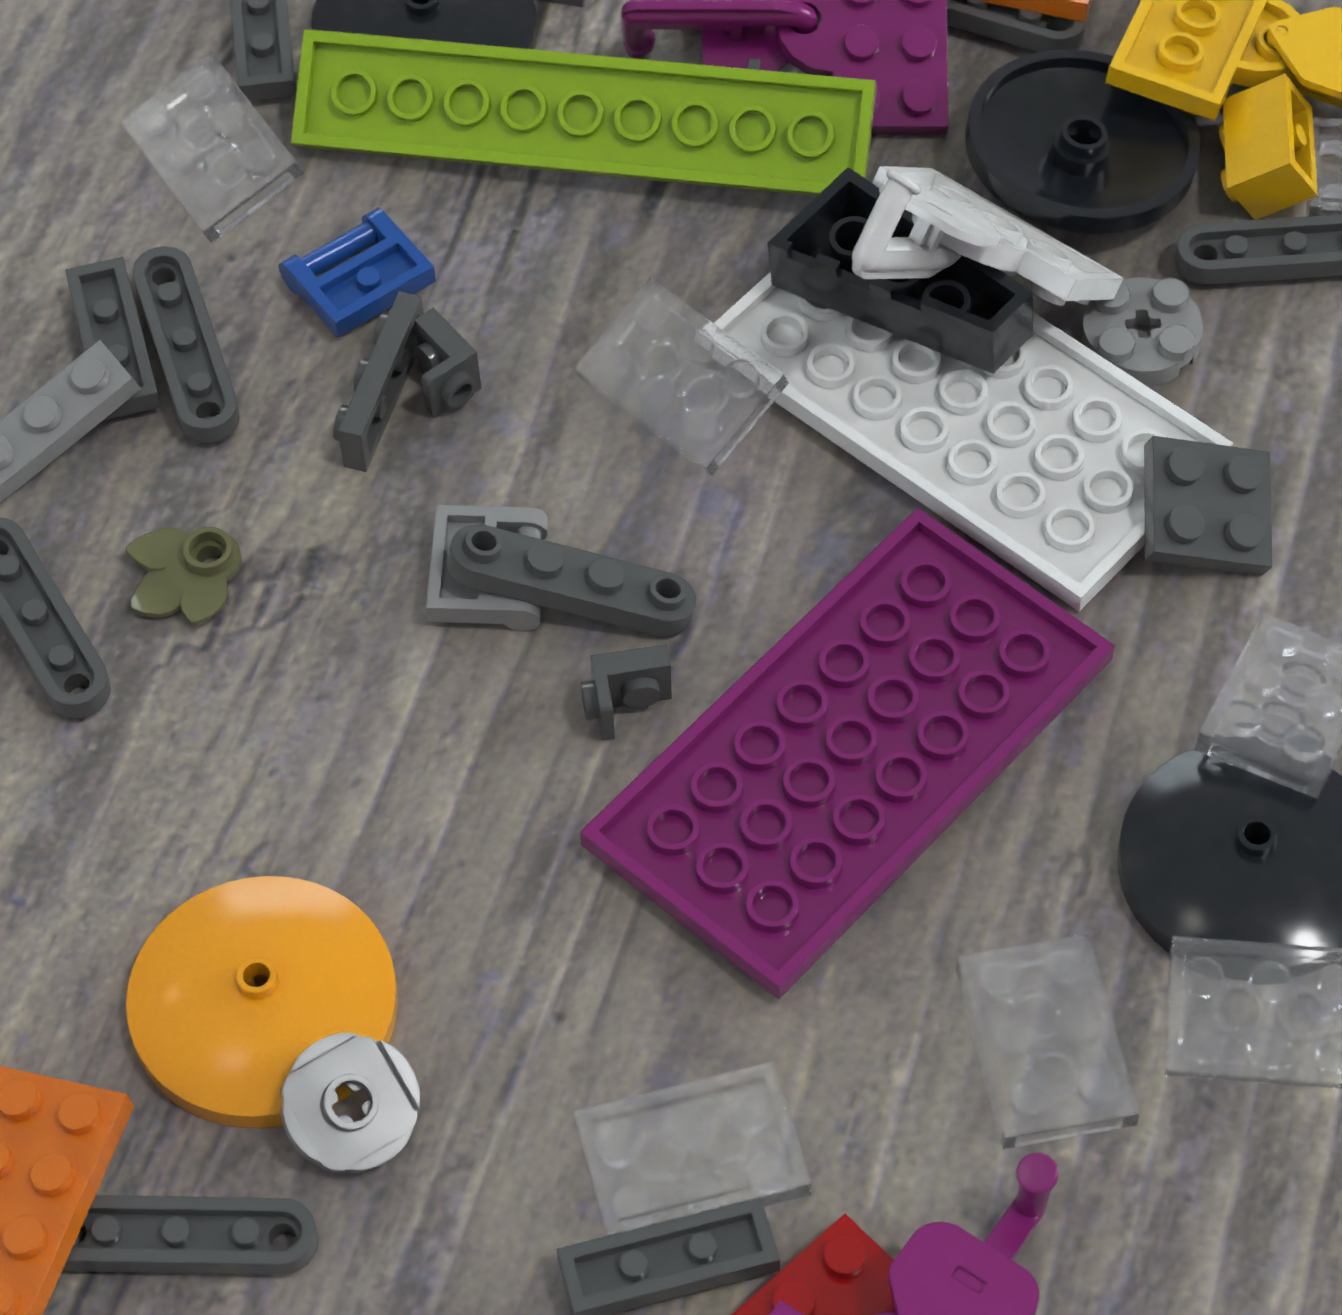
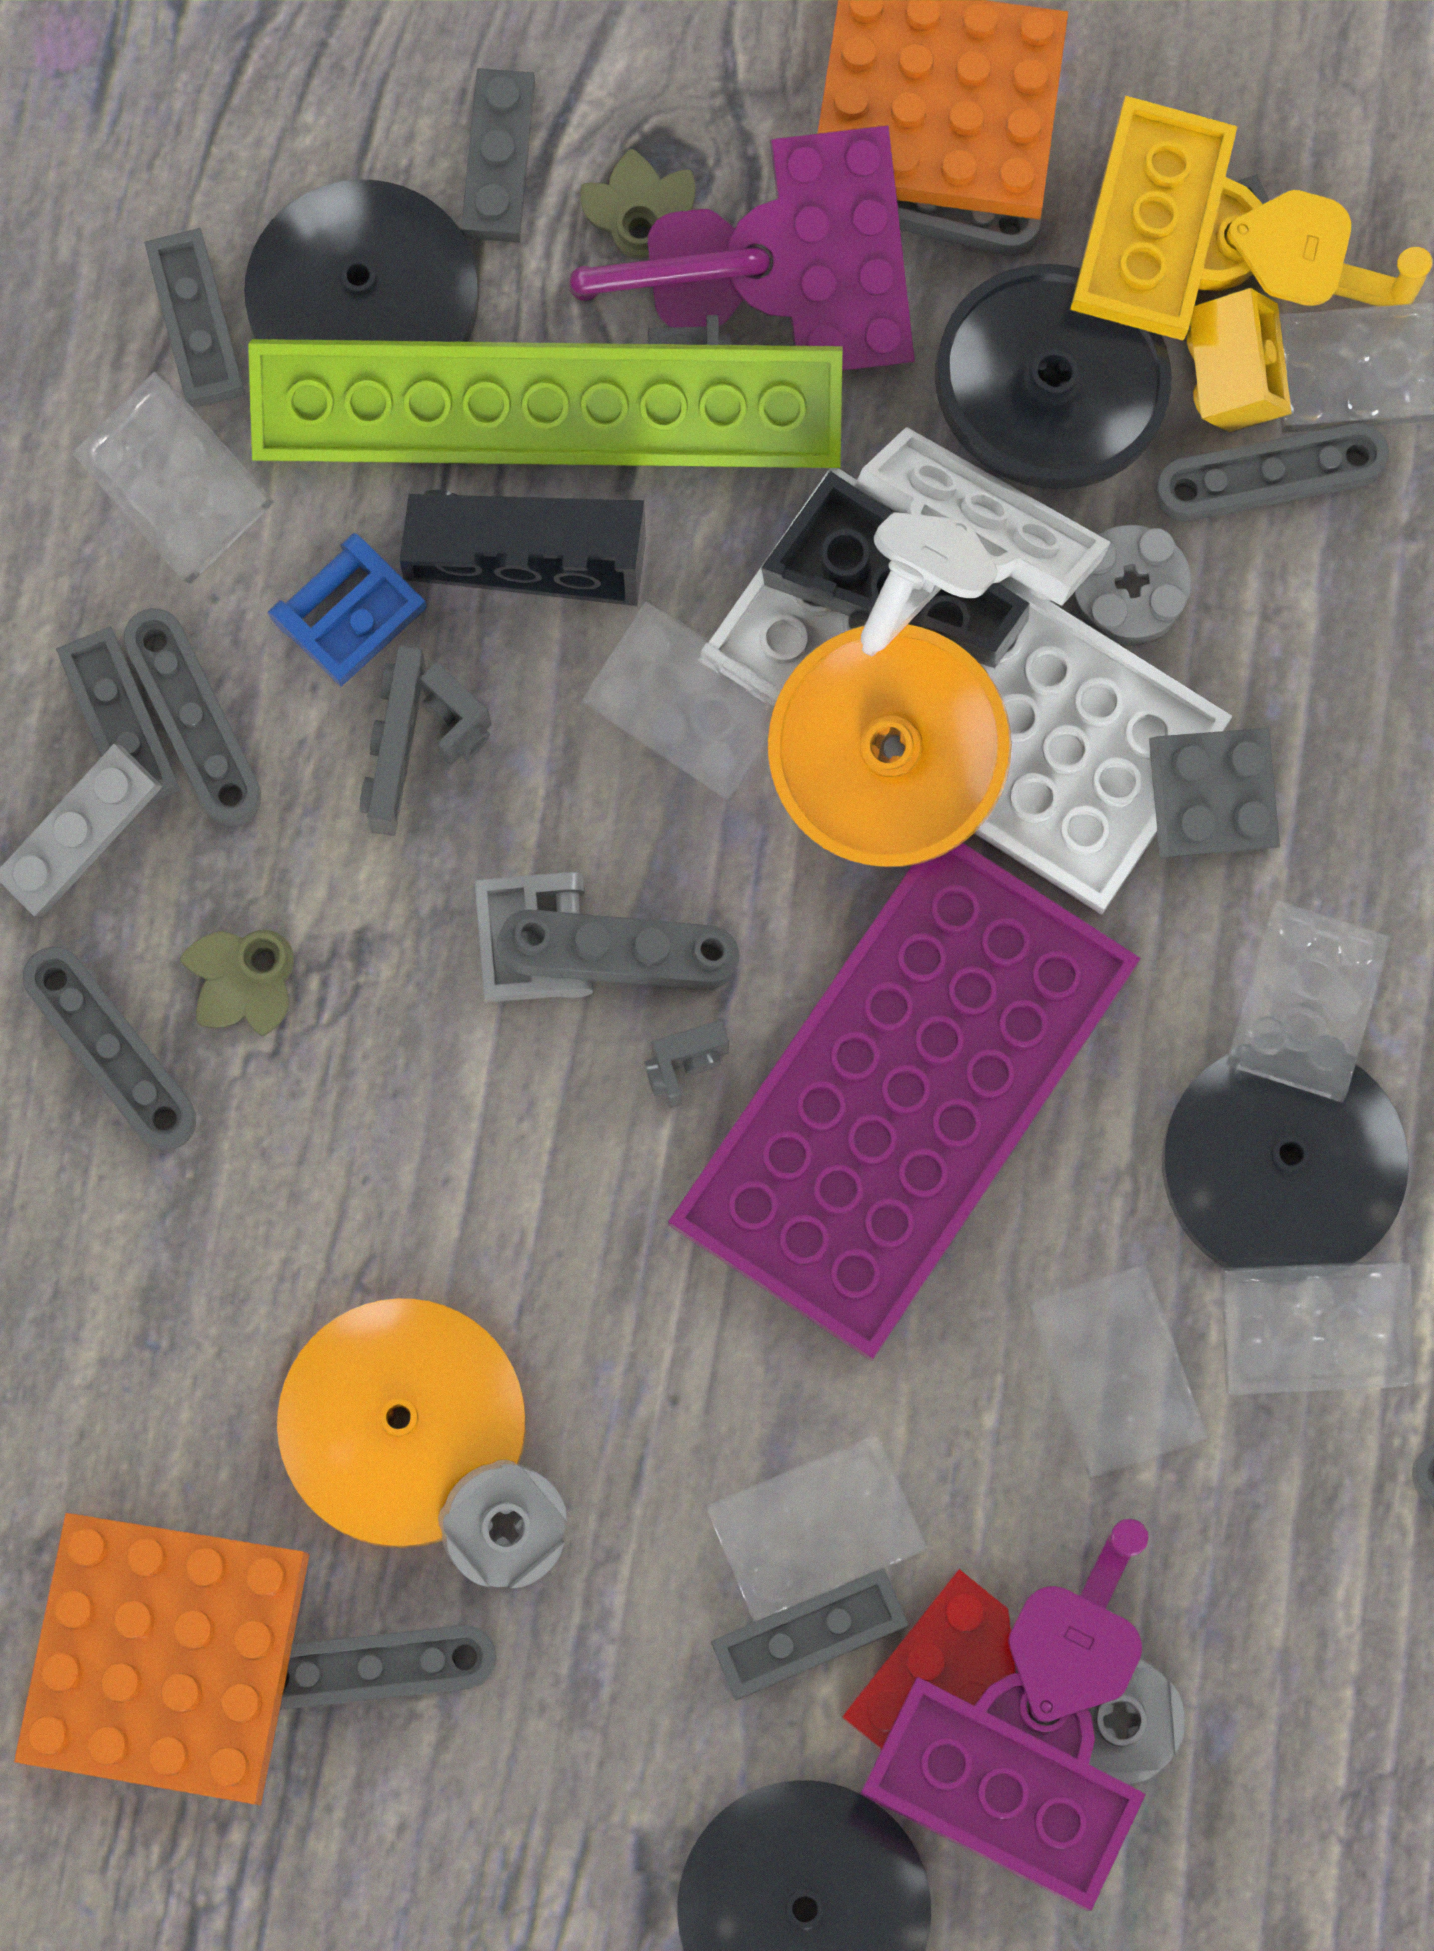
camera: 10 degrees left, 20 degrees up
none -> black wedge [399,489,646,606]
none -> light orange dish [768,624,1012,867]

